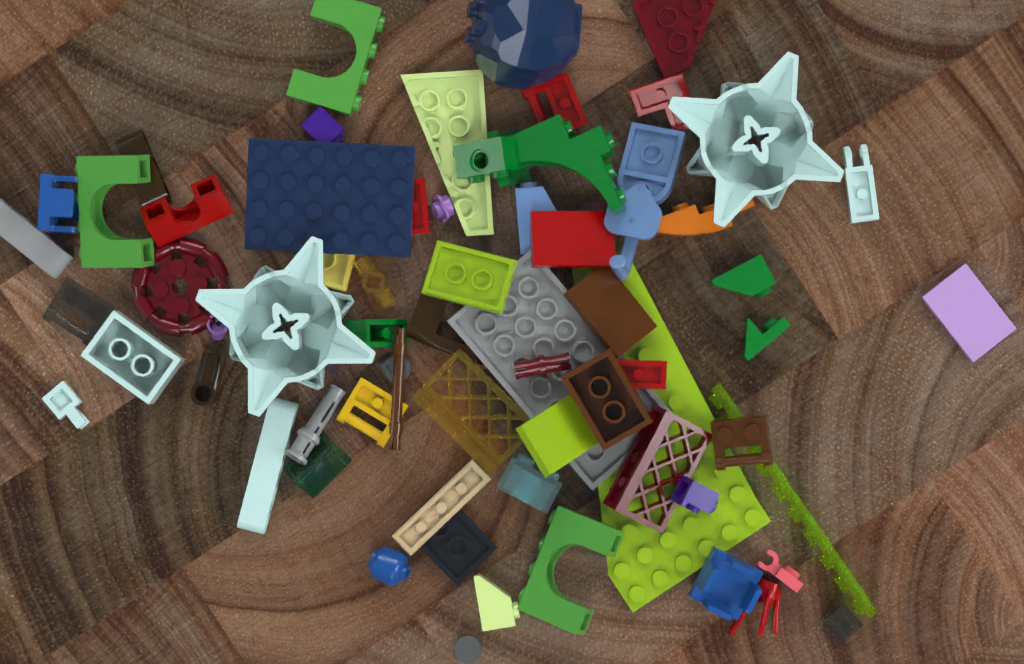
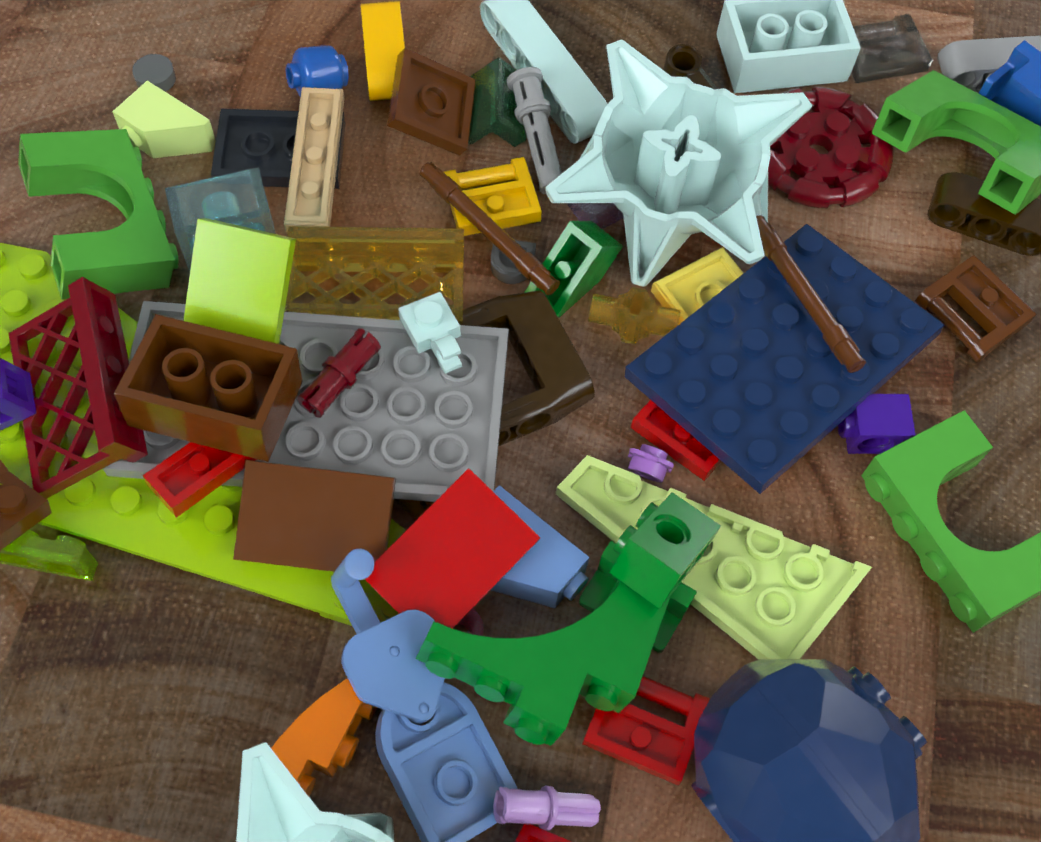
camera: 135 degrees right, 25 degrees down
red arch [140,174,234,247] -> none
lime tile [421,240,518,315] -> none
green slope [709,254,776,299] -> none
green slope [742,316,791,361] -> none
none -> yellow beam [361,1,405,101]
none -> reddish brown plate [387,48,476,155]
none -> light aqua plate [398,292,462,374]
none -> lavender axle [493,786,601,831]
none -> reddish brown piece [756,215,866,373]
none -> reddish brown plate [915,255,1037,363]

